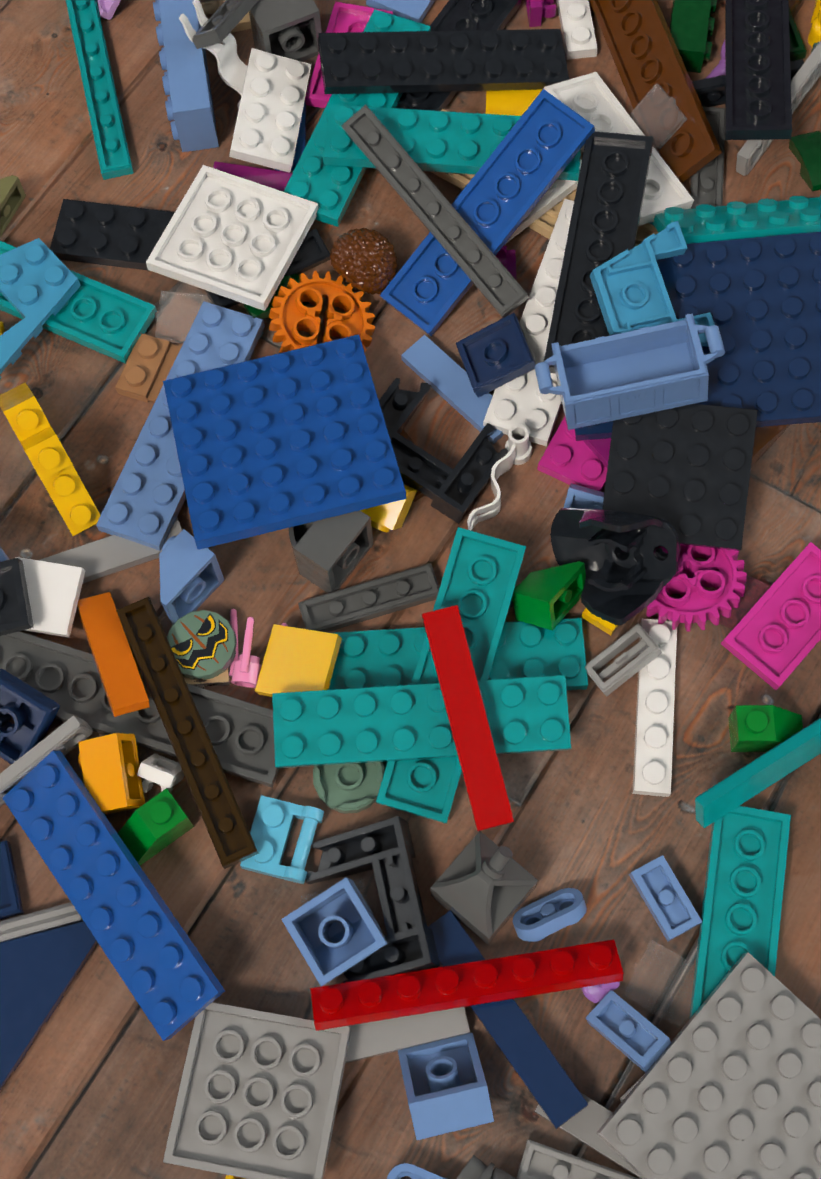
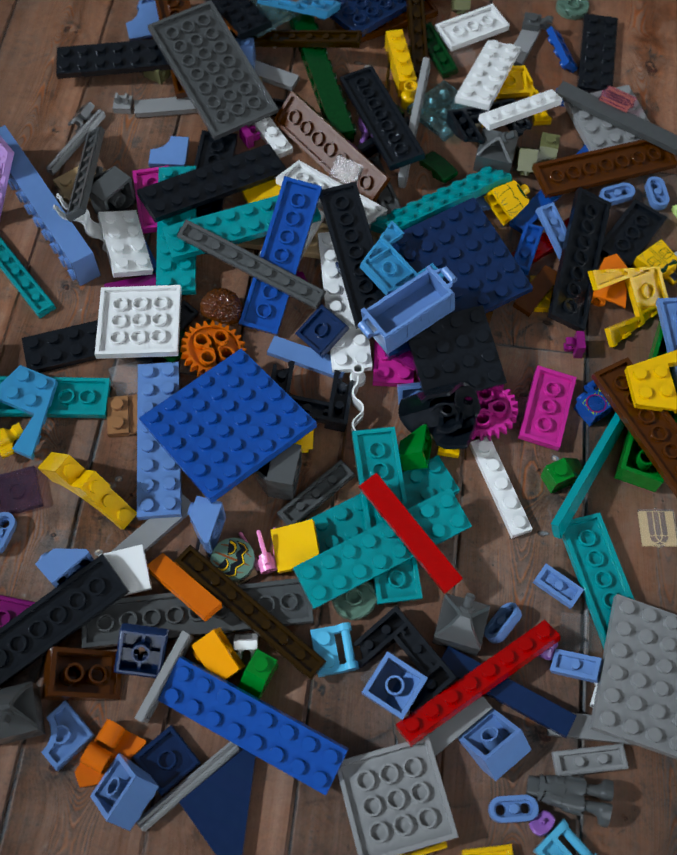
camera: 30 degrees left, 5 degrees down
light grey tile [585,623,662,697] -> none

